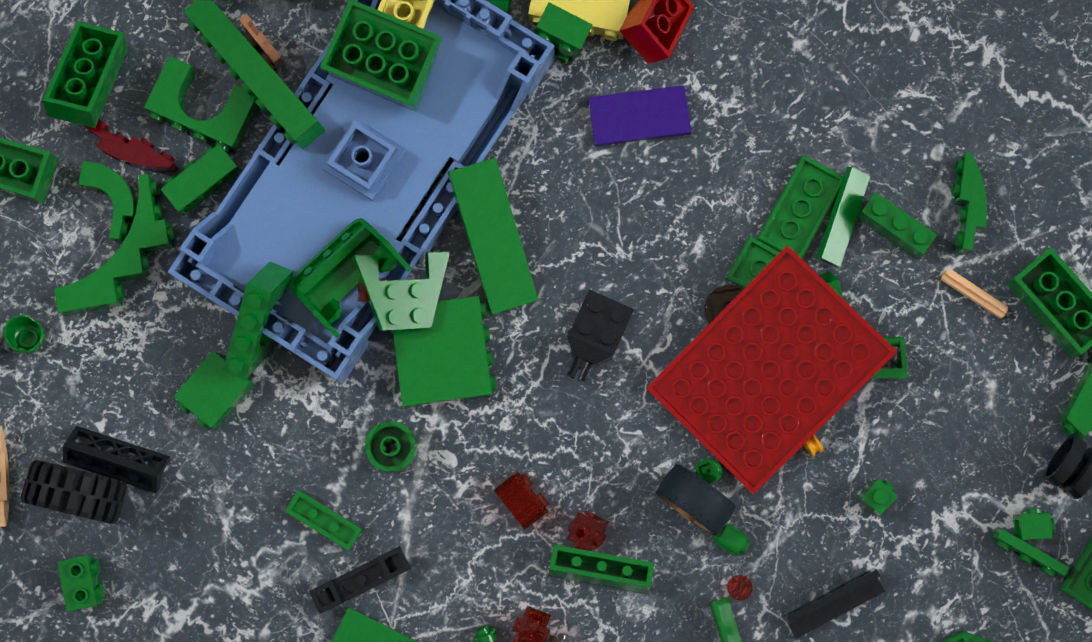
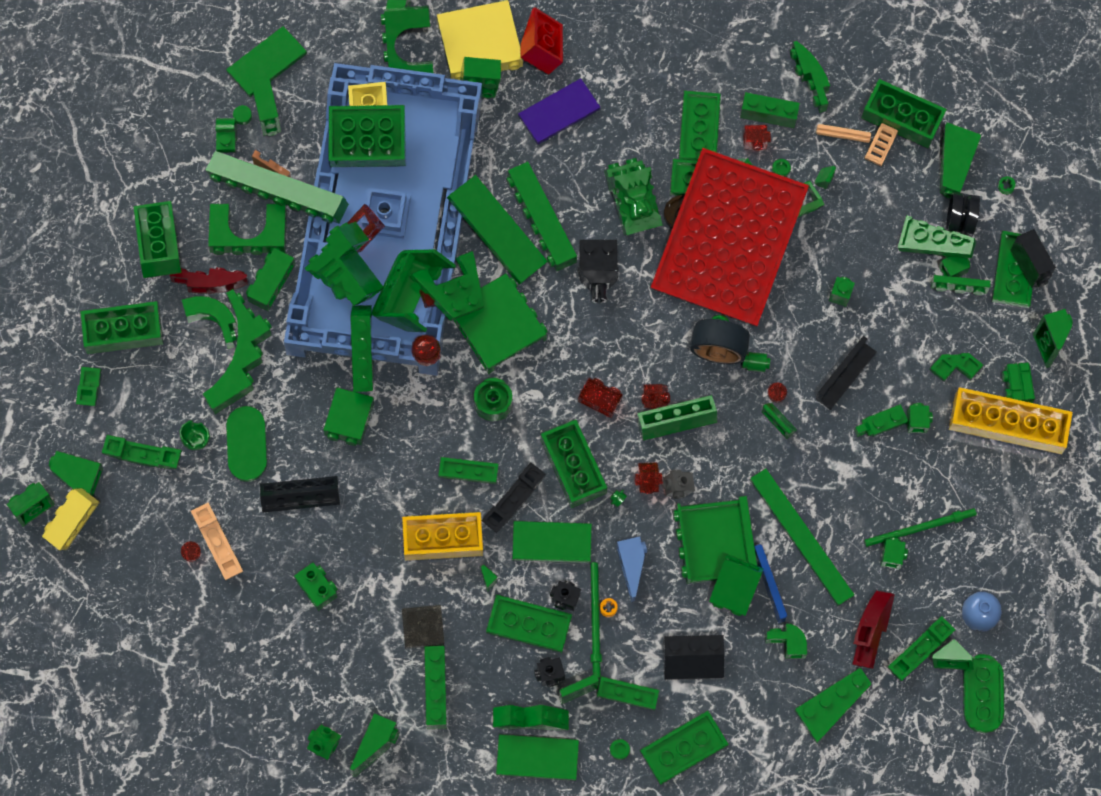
camera: 30 degrees left, 10 degrees down
black tyre [20,460,127,525] -> none
light orange bush [803,434,824,458] -> none
tile [817,167,871,267] -> none
none -> green tile [226,406,267,482]
none -> green brick [305,222,384,306]
none -> clear red tile [348,204,385,252]
none -> yellow brick [402,512,483,561]
none -> clear red hair [412,334,441,366]
none -> green brick [506,162,577,272]
none -> green brick [540,419,607,509]
none -> green brick [604,158,663,235]
none -> clear red brick [743,125,771,151]
none -> green tile [772,159,791,177]
none -> green slope [814,166,836,189]
none -> light nougat slope [864,123,898,166]
none -> wing [898,215,976,258]

